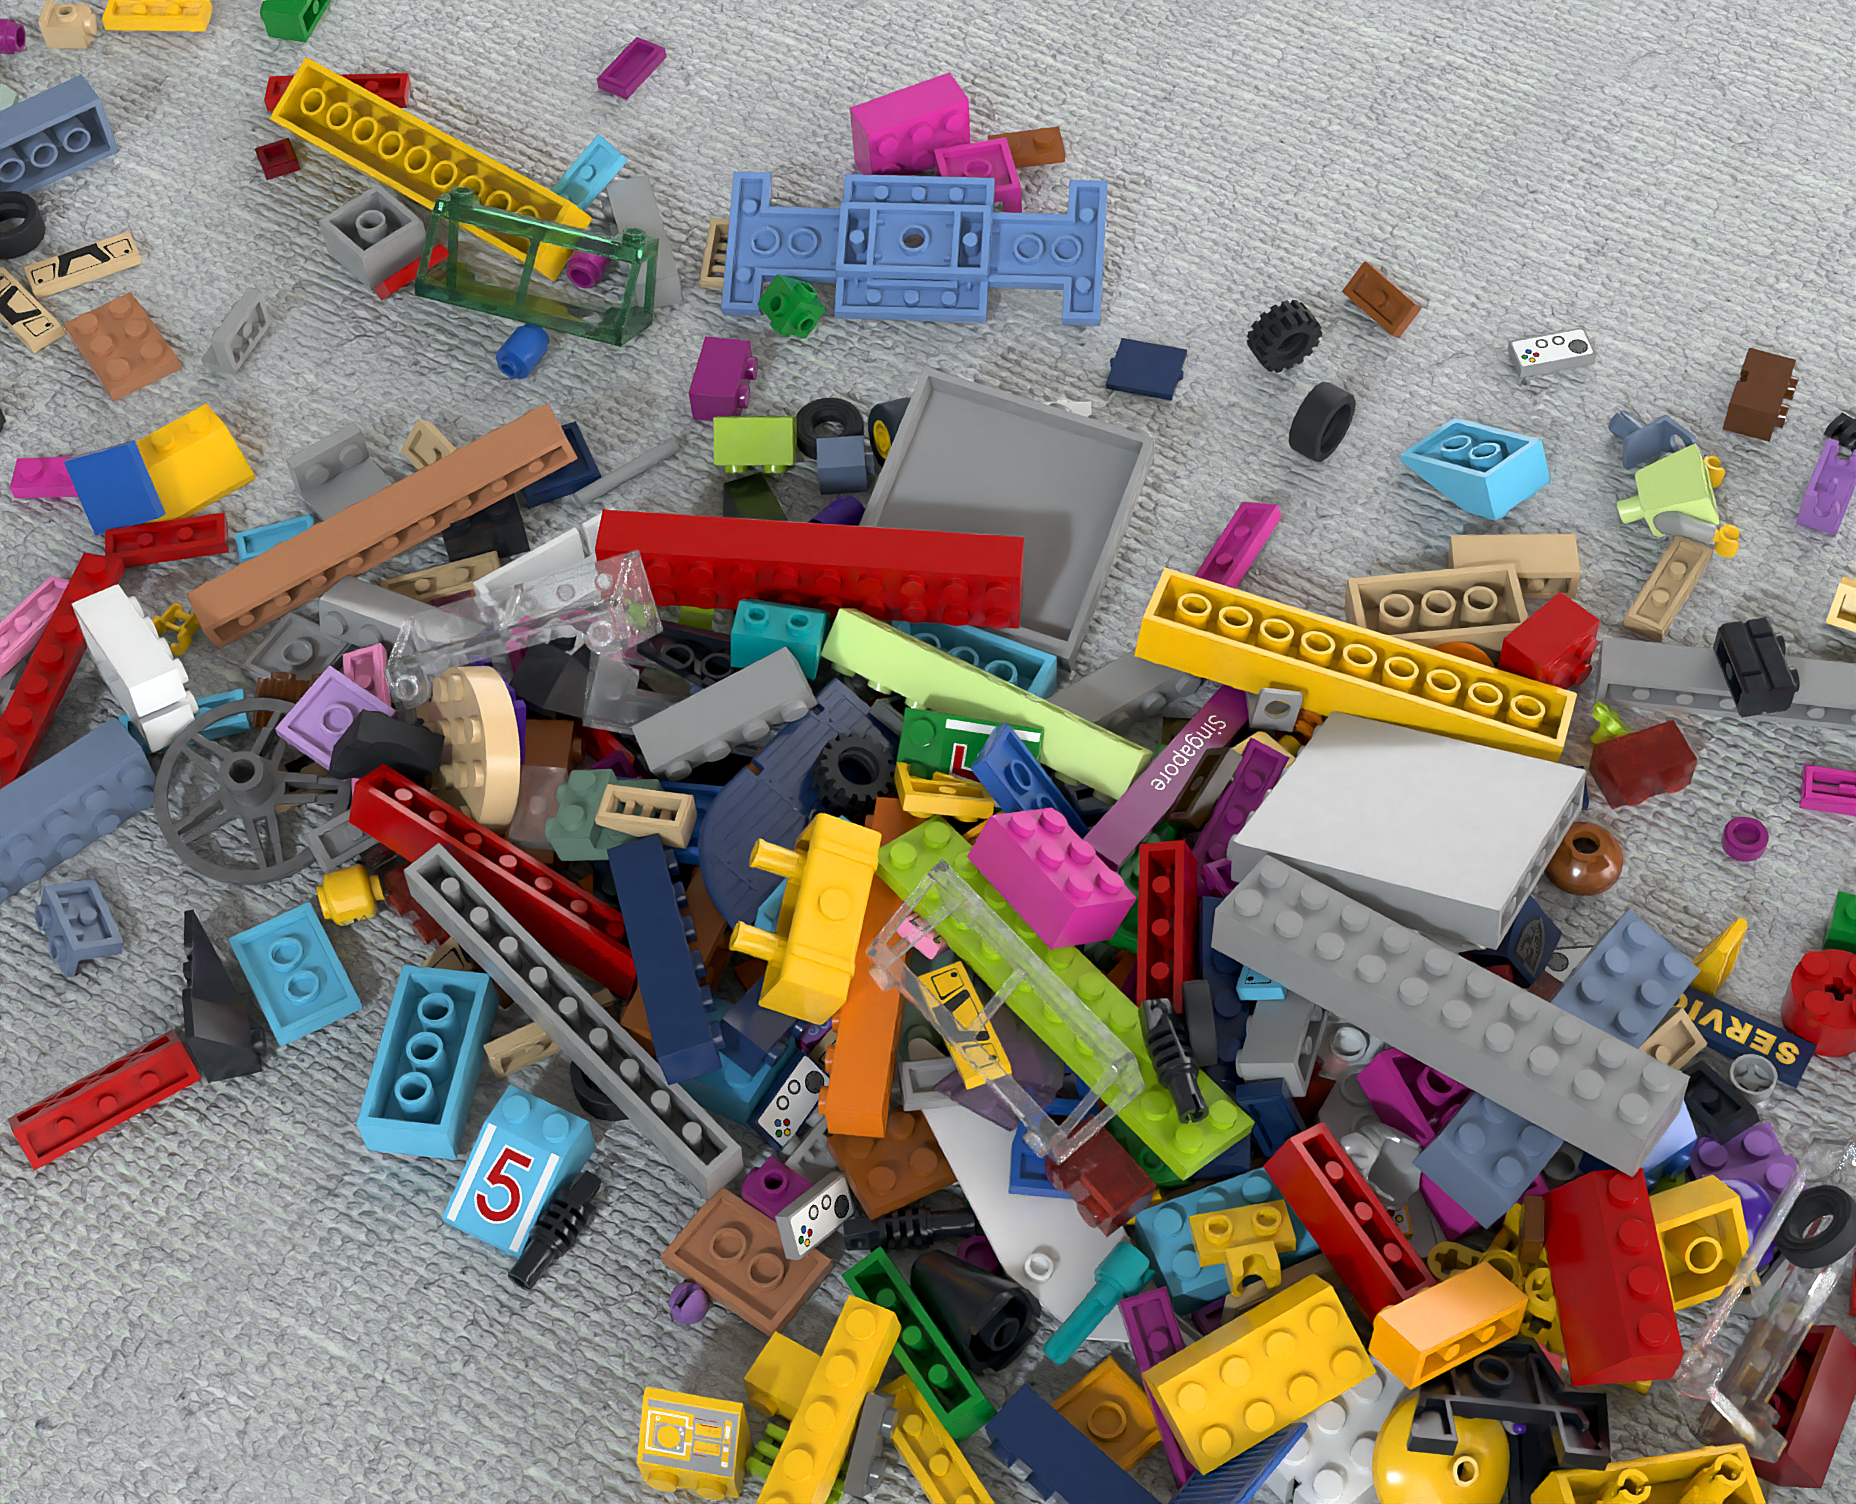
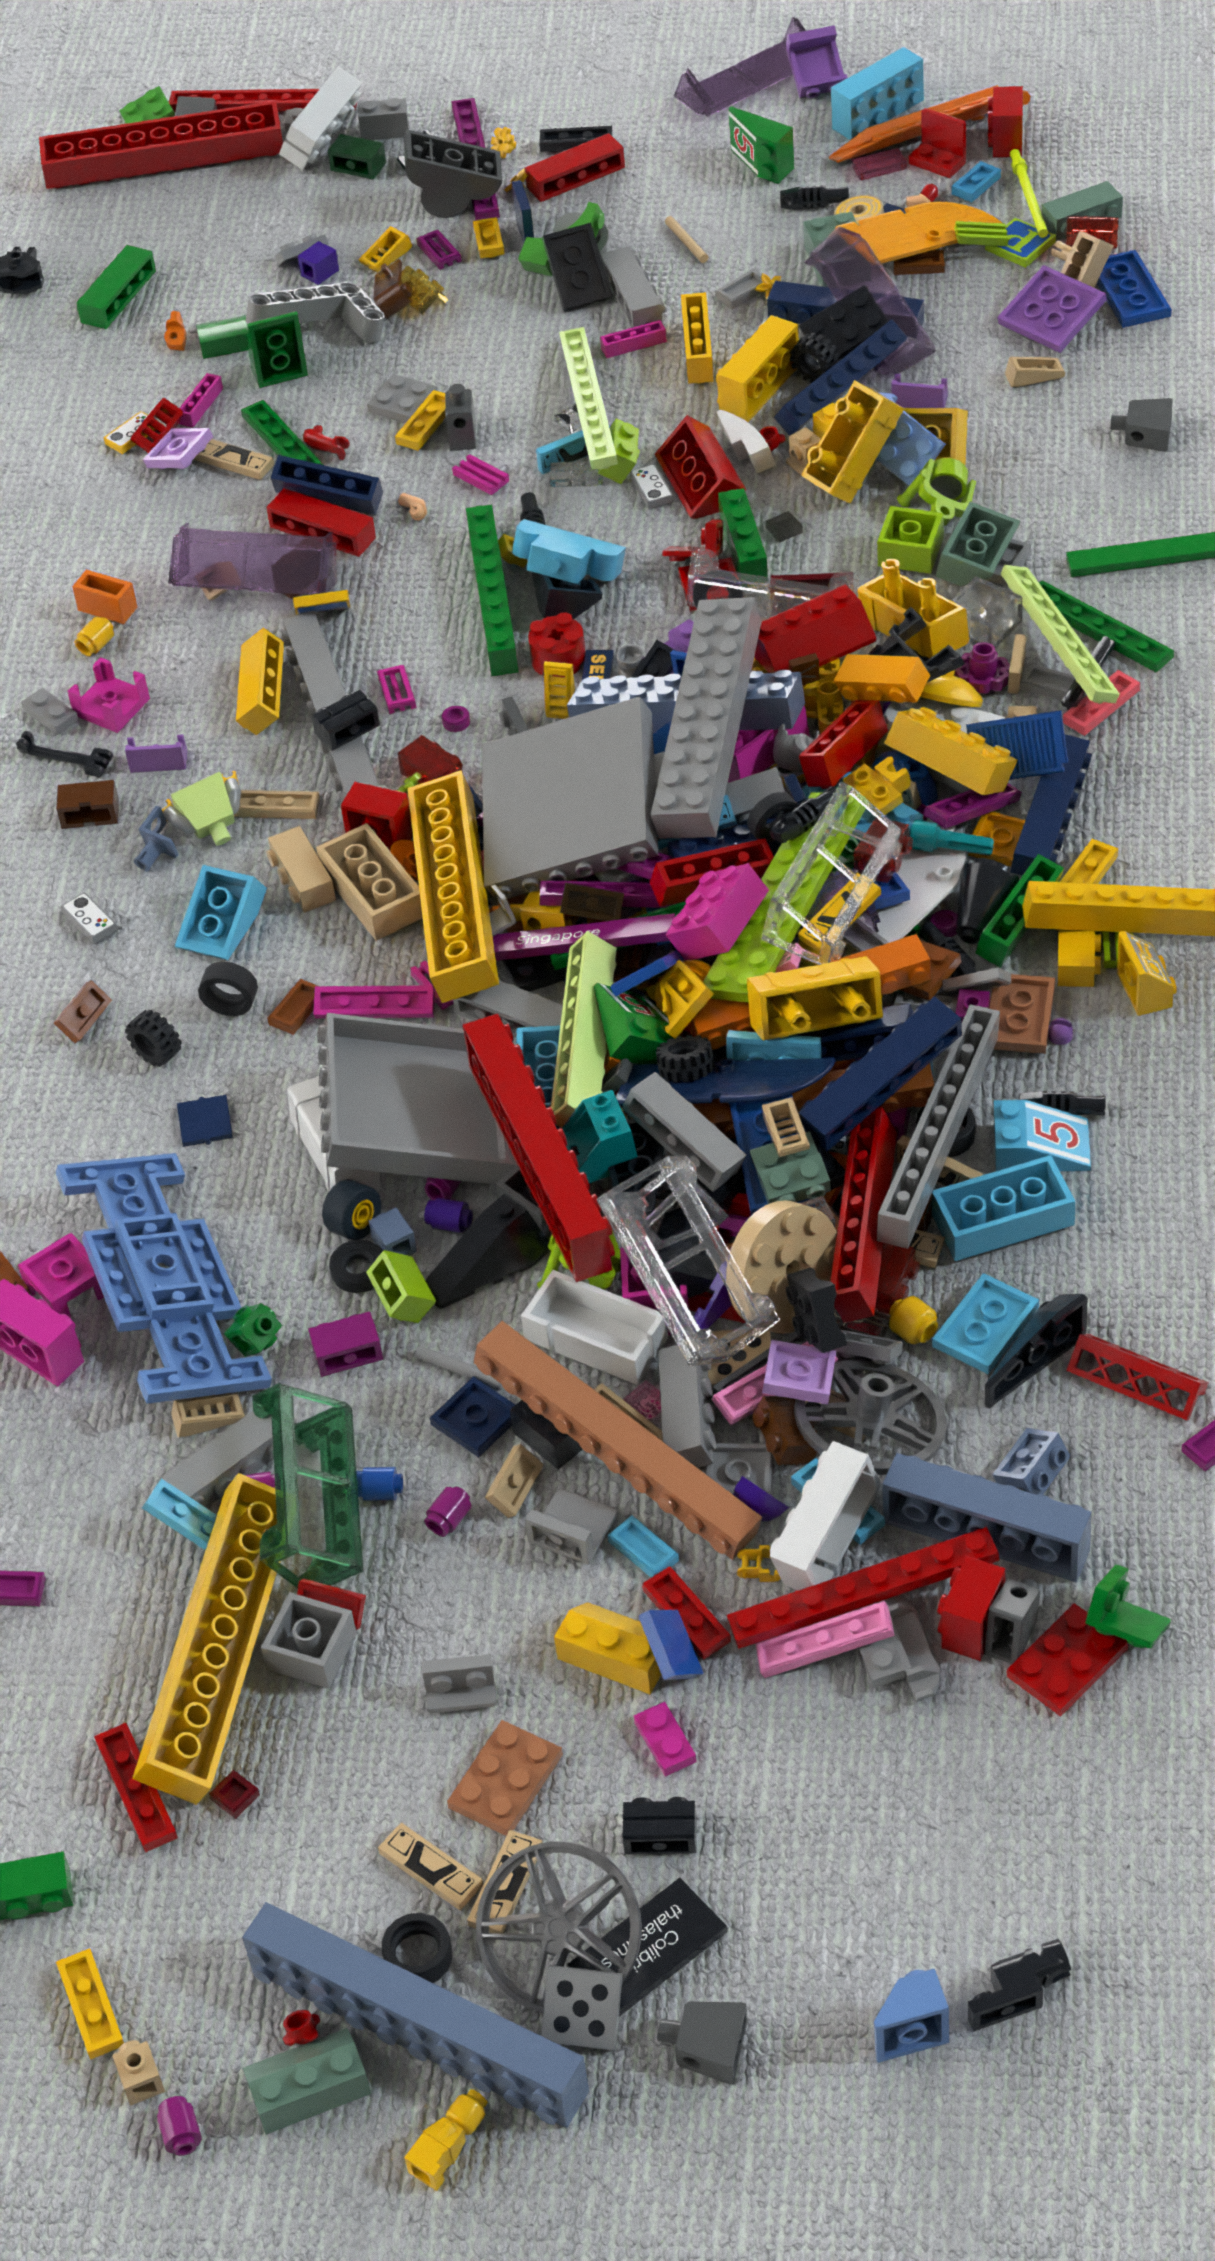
camera: 115 degrees left, 5 degrees down
none -> dark orange tile [267,979,318,1035]
none -> magenta brick [424,1486,472,1537]
none -> dark grey plate [499,696,529,736]
none -> dark purple brick [733,1476,789,1522]

